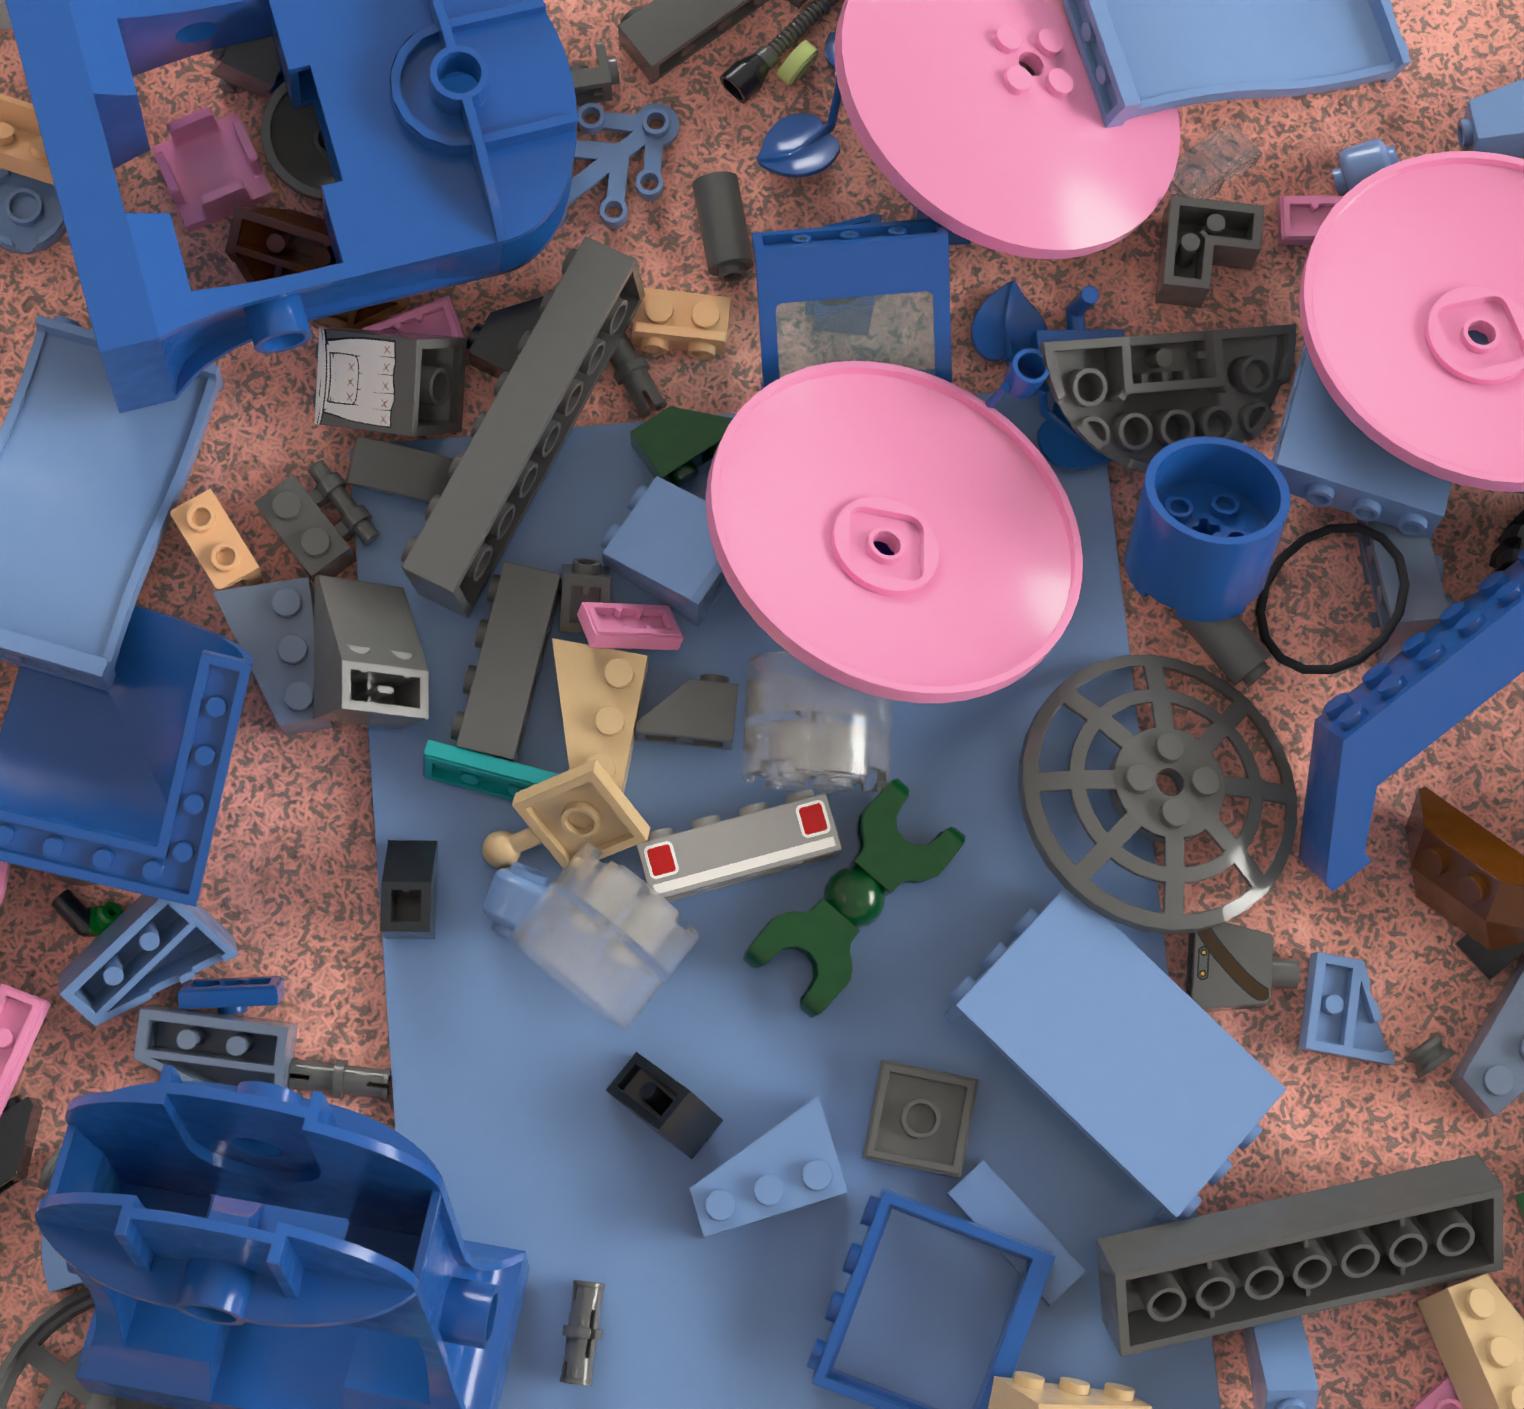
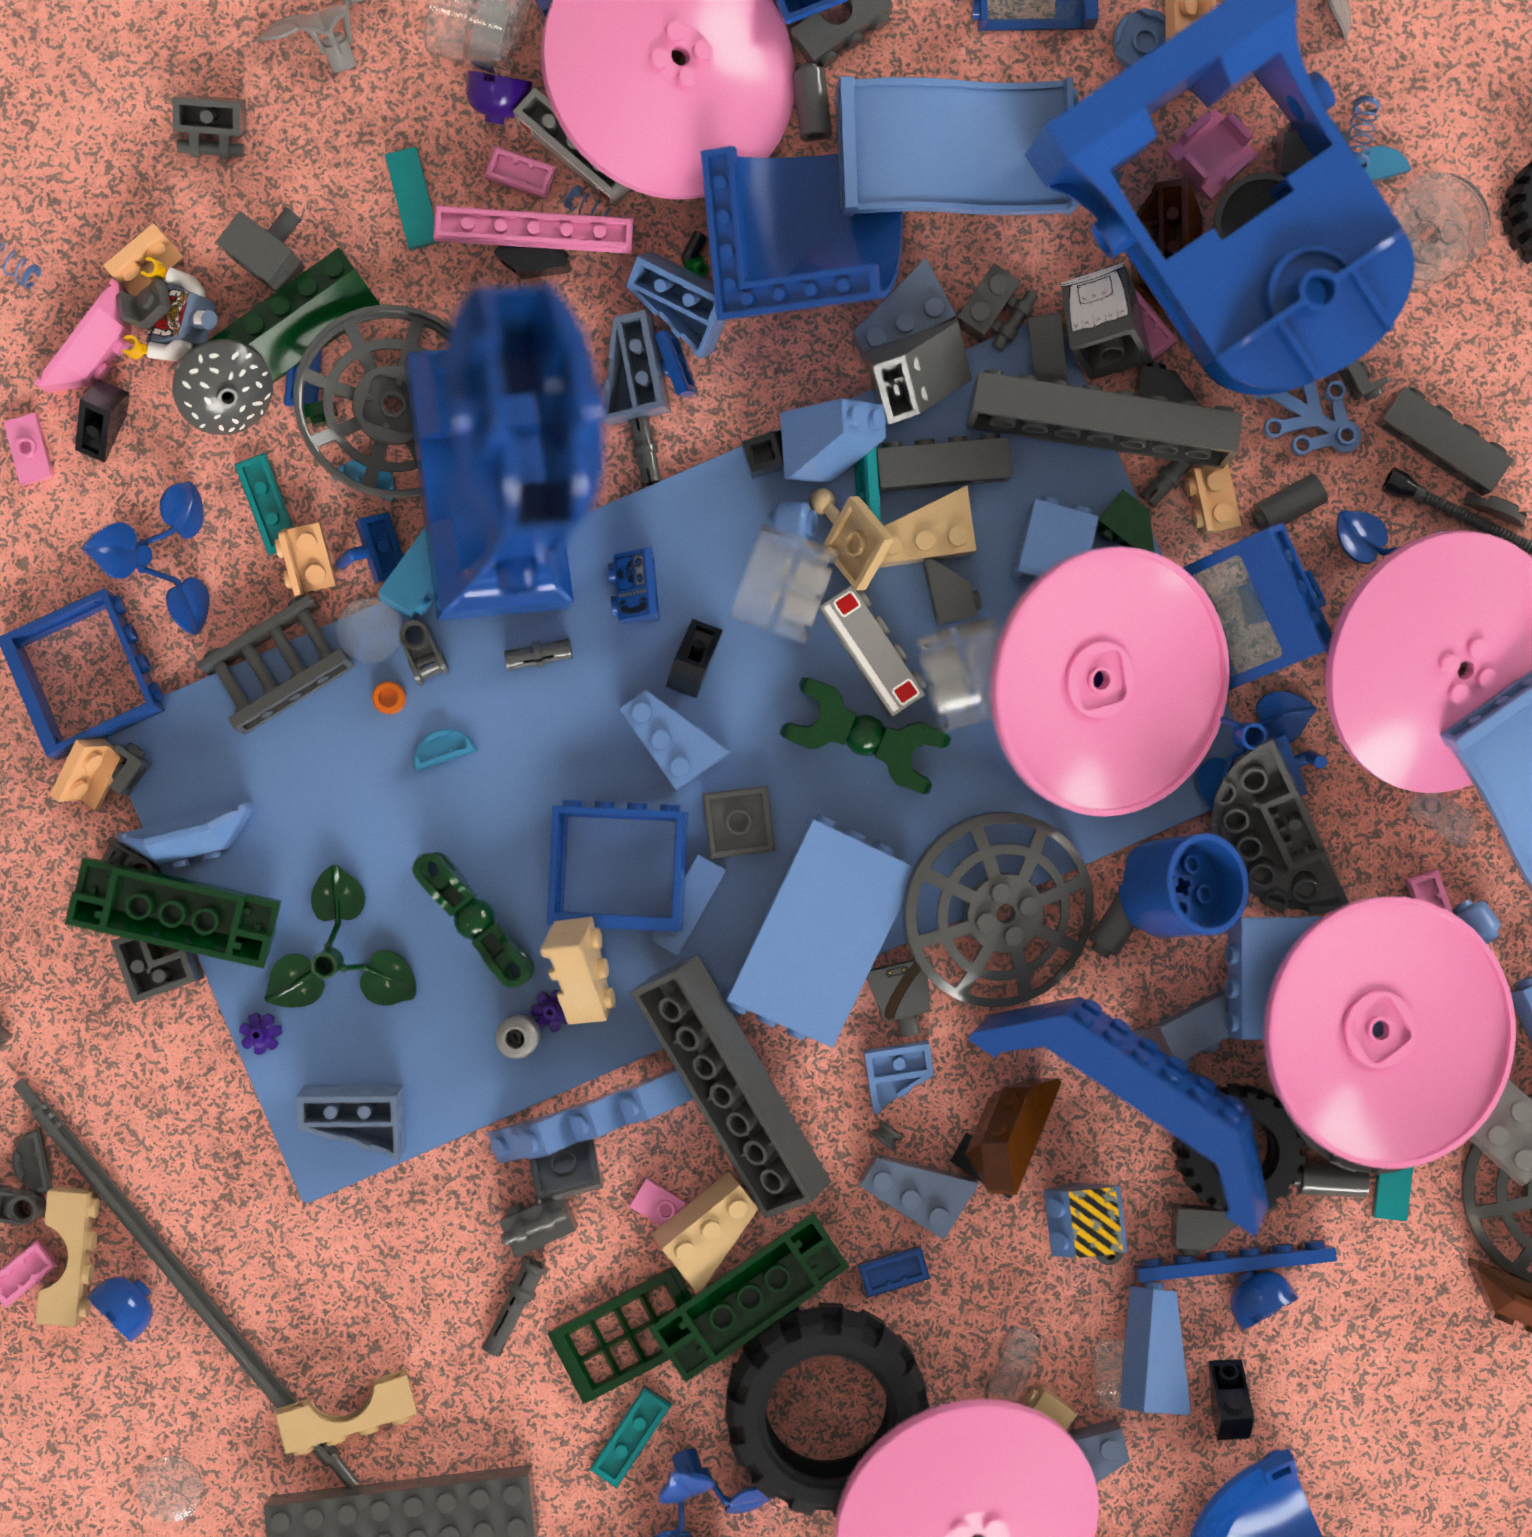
camera: 70 degrees right, 10 degrees up
light nougat bracket [170,488,263,591] -> none
dark grey bracket [559,558,611,633] -> none
bright pink plate [577,602,684,650] -> none
yellowish green tile [776,40,819,86] -> none
dark grey brick [1155,195,1264,308] -> none
black piece [1255,523,1410,674] -> none
none -> blue slope [608,547,660,623]
none -> medium blue slope [780,398,886,483]

